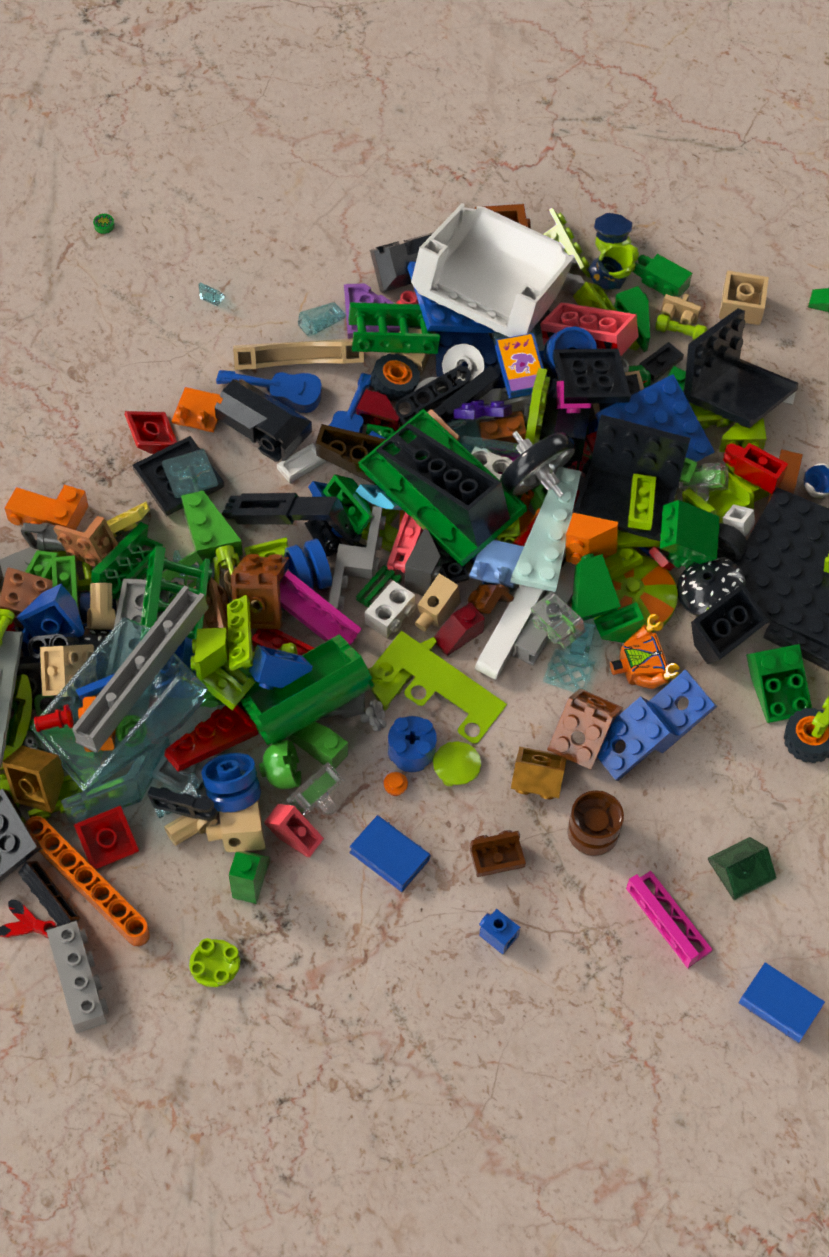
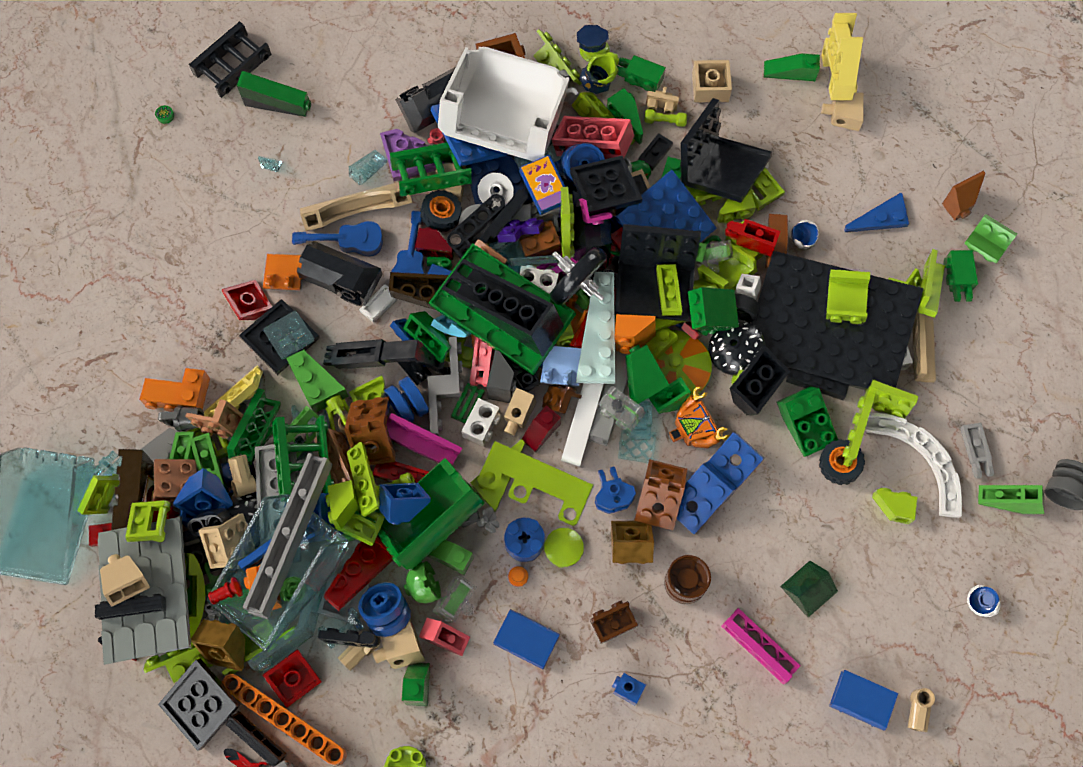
camera: 10 degrees left, 10 degrees up
none -> black fence [188,21,272,98]
none -> slope [237,71,311,117]
none -> blue hinge [595,466,636,514]
none -> lime plate [750,168,785,211]

